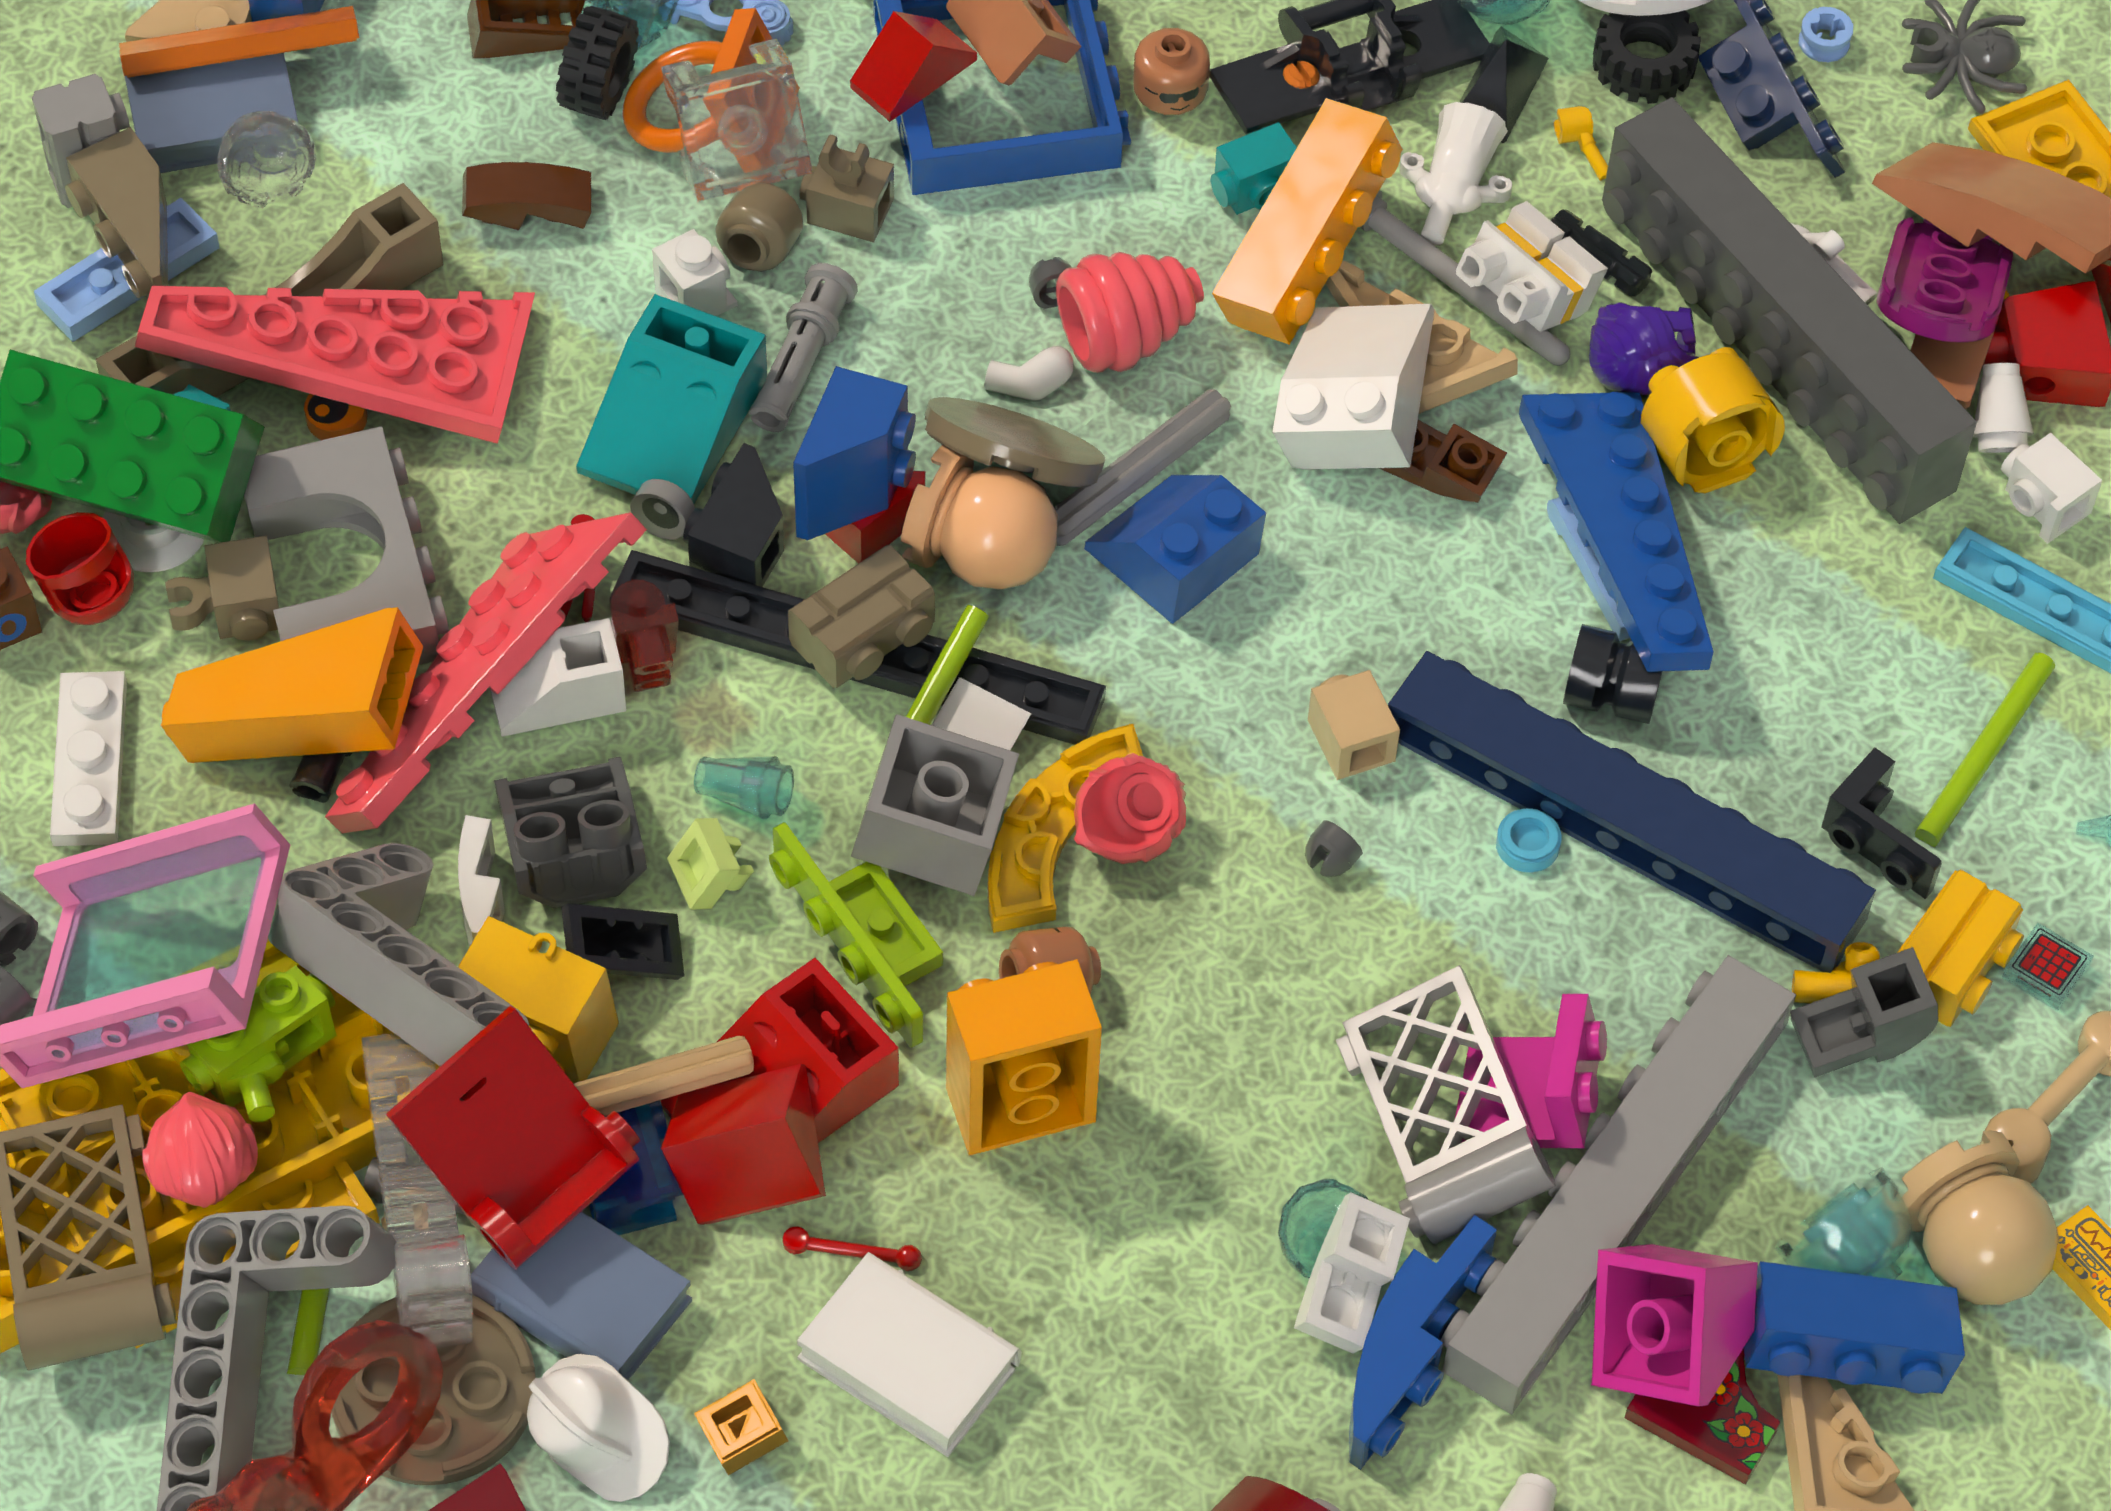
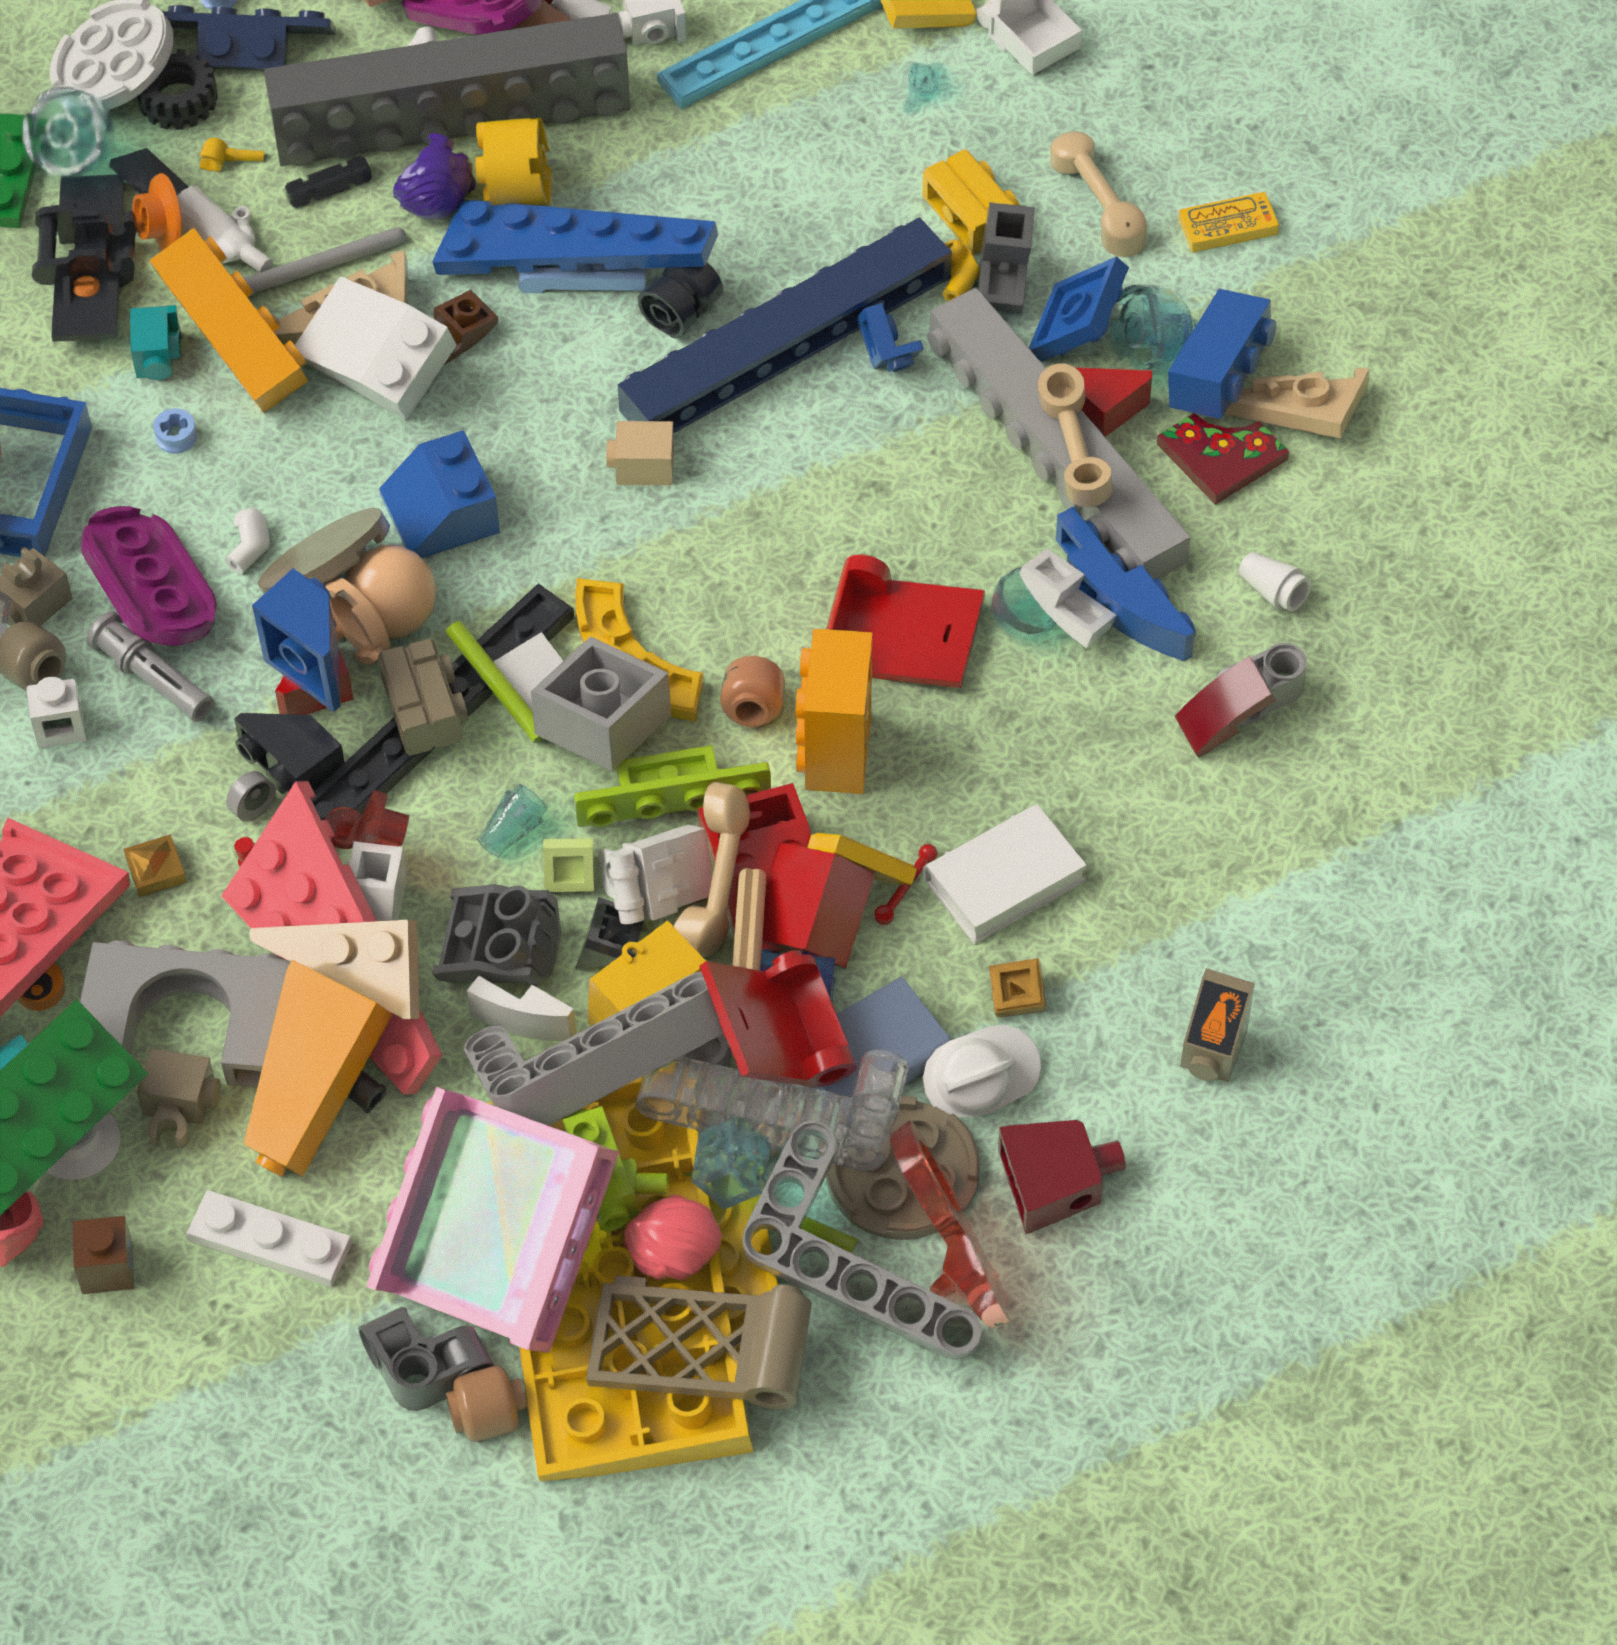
camera: 65 degrees left, 0 degrees up
red helmet [26,512,134,625] -> none
teal slope [576,294,767,504] -> none
dark grey hinge [1029,257,1072,309] -> none
light grey axle [1054,389,1231,546] -> none
coral piece [1056,252,1204,373] -> none
coral hair [1074,753,1186,864] -> none
nougat head [1133,28,1210,115] -> none
dark grey hinge [1305,820,1363,877] -> none
light grey piece [1336,965,1556,1244] -> none
dark pink bracket [1455,994,1607,1148] -> none
white hips [1456,201,1608,332] -> none
medium azure tile [1496,808,1562,872] -> none
dark pink slope [1591,1244,1758,1406] -> none
black bracket [1821,747,1942,899] -> none
tan tile [1888,1130,2059,1305] -> none
lime bar [1915,652,2055,847] -> none
tile [2002,923,2094,1012] -> none
none -> magenta tile [80,506,217,646]
none -> pearl gold tile [123,834,187,897]
none -> orange piece [132,173,182,251]
none -> light blue bush [153,408,197,454]
none -> tan wing [250,920,420,1019]
none -> white piece [599,824,713,924]
none -> tan piece [674,782,750,958]
none -> clear light blue brick [691,1116,771,1209]
none -> yellow tile [807,833,917,885]
none -> red door [826,554,985,688]
none -> blue bracket [856,303,924,372]
none -> blue plate [1029,256,1129,362]
none -> tan piece [1038,363,1113,507]
none -> red slope [1075,367,1152,437]

